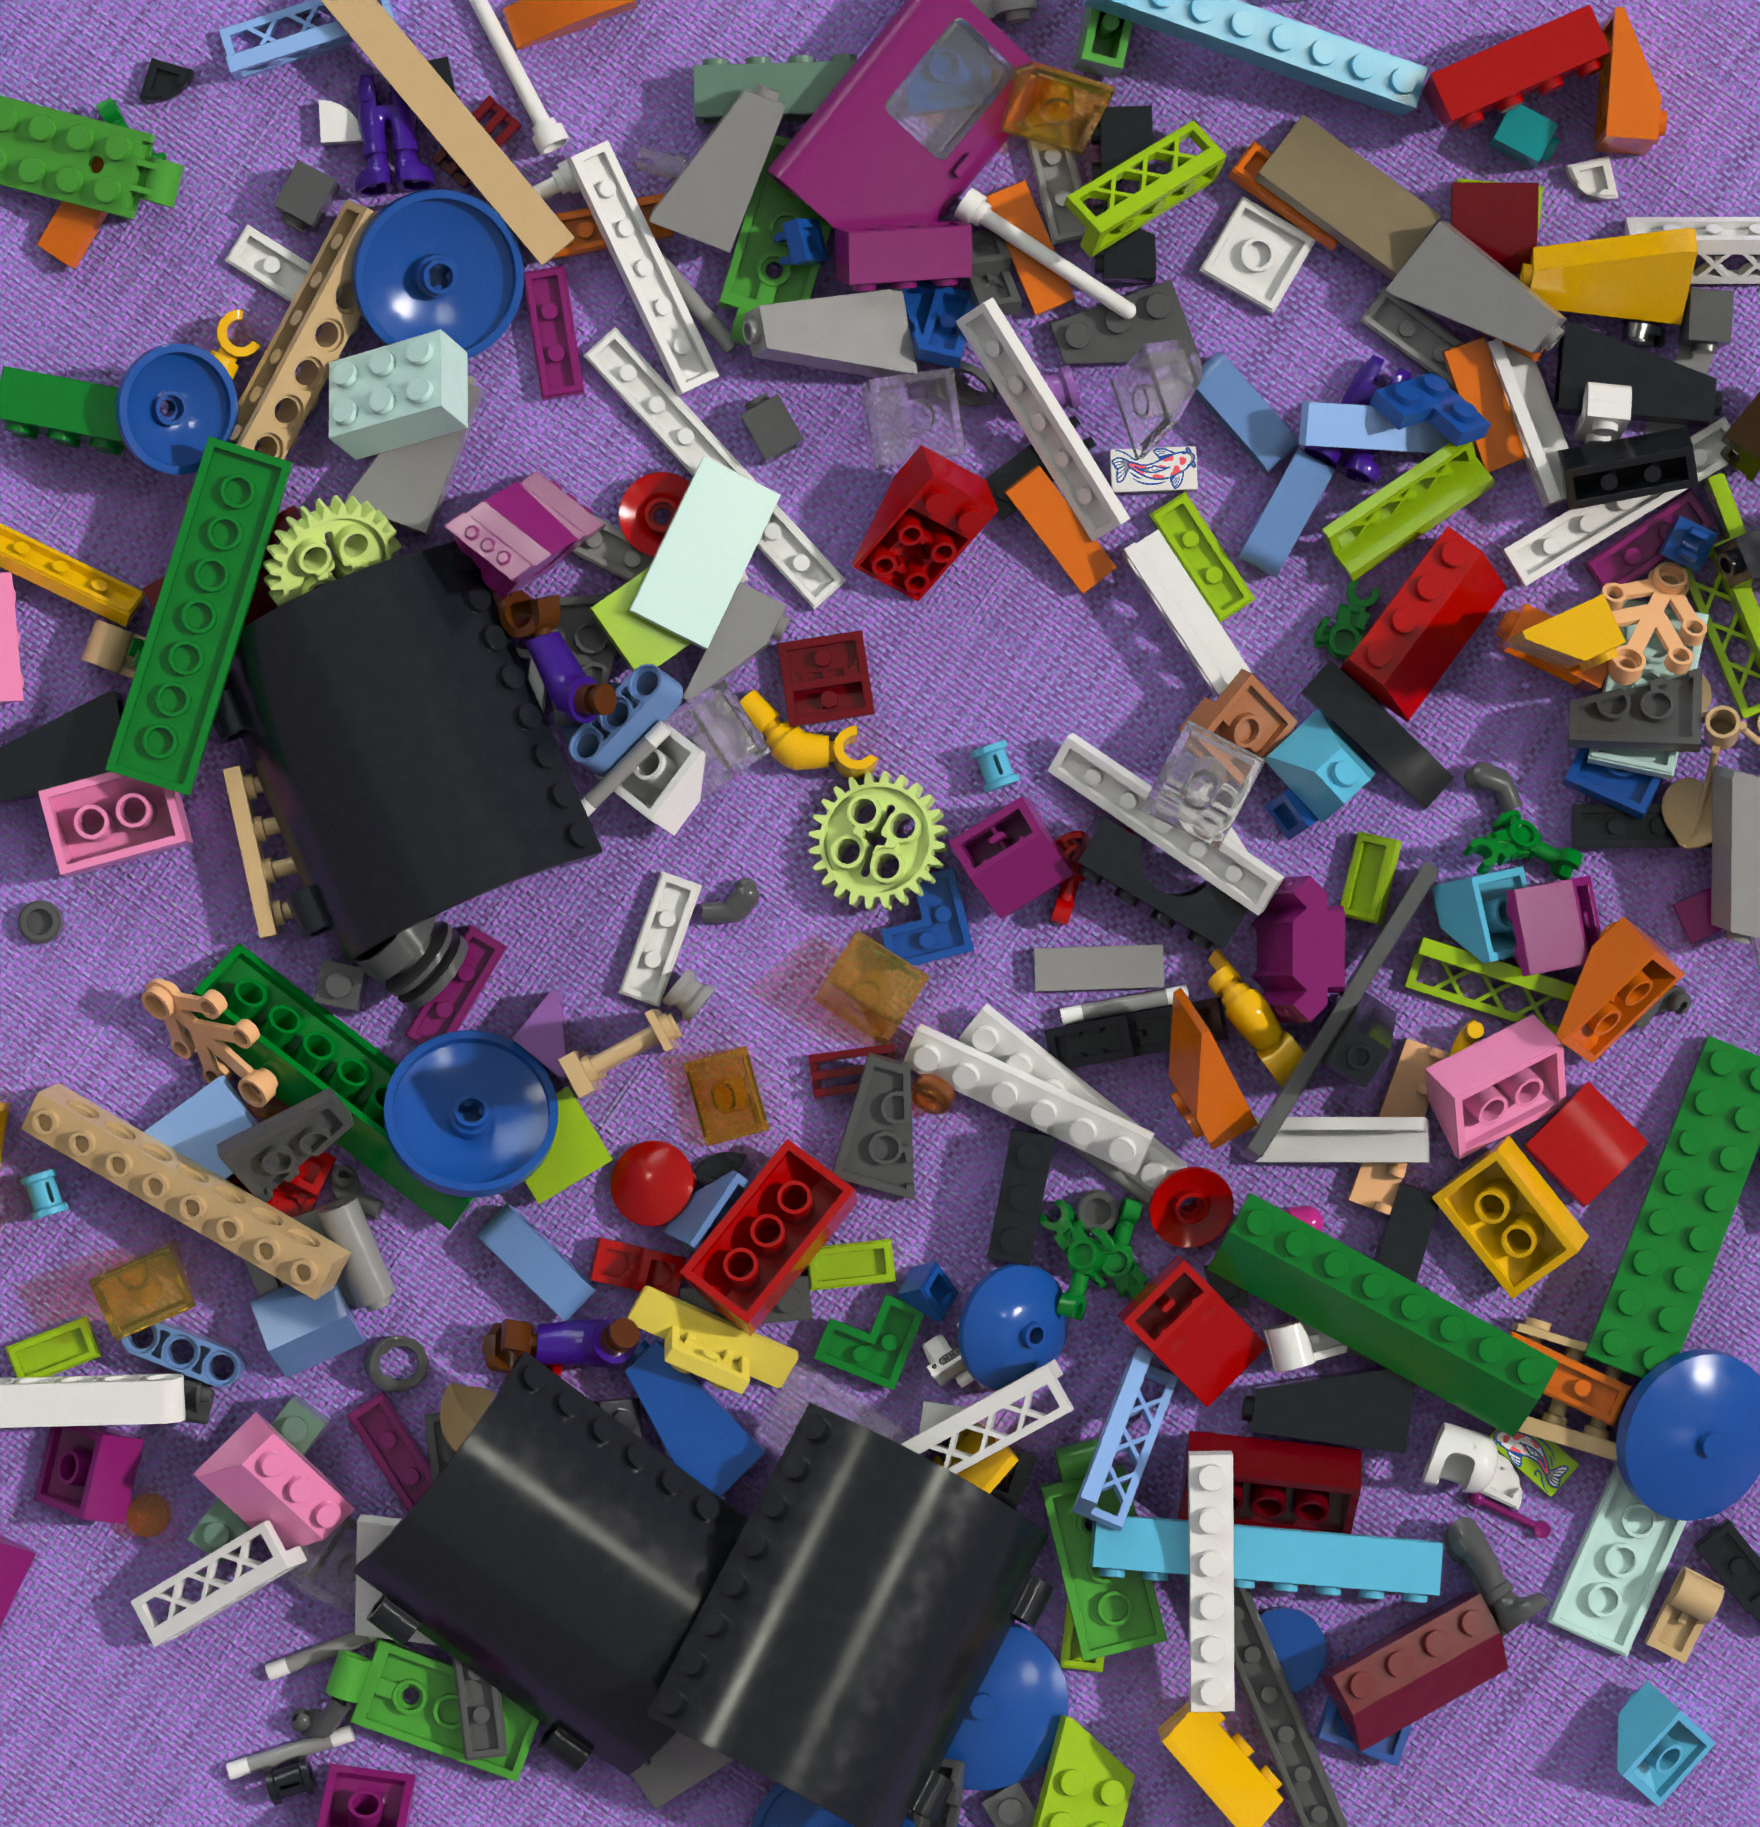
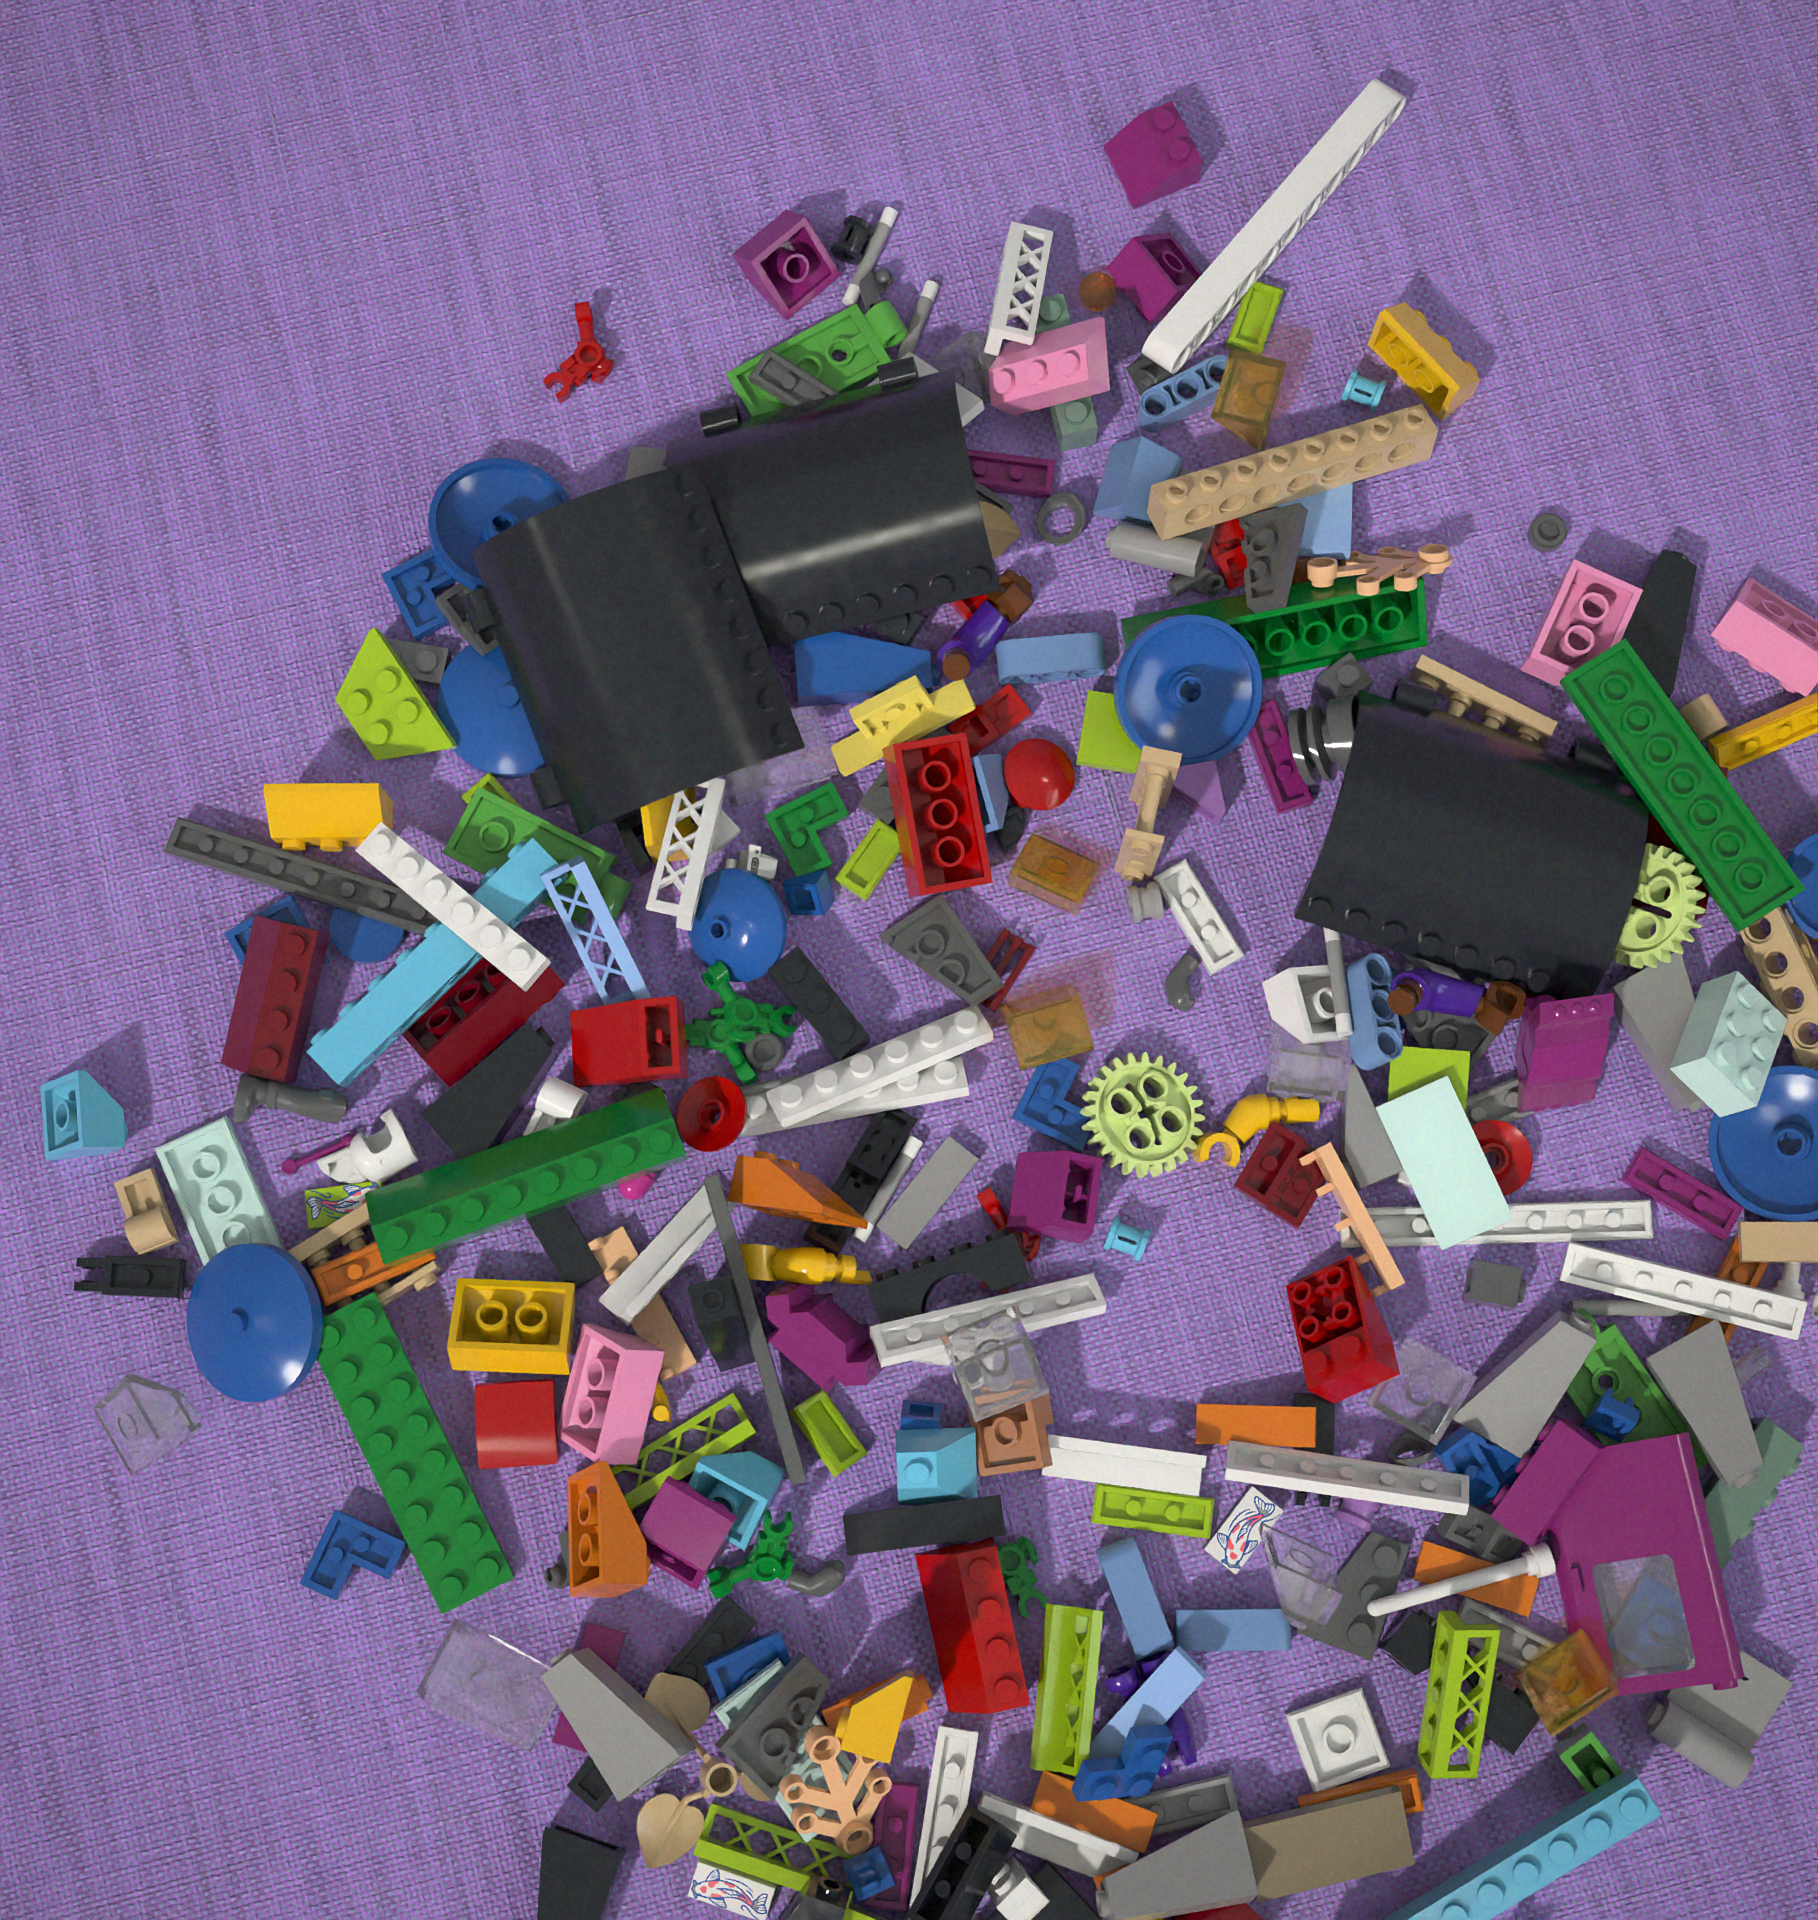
camera: 130 degrees right, 10 degrees down
clear orange tile [911,1074,955,1115] -> none
none -> light nougat hinge [1299,1142,1405,1298]

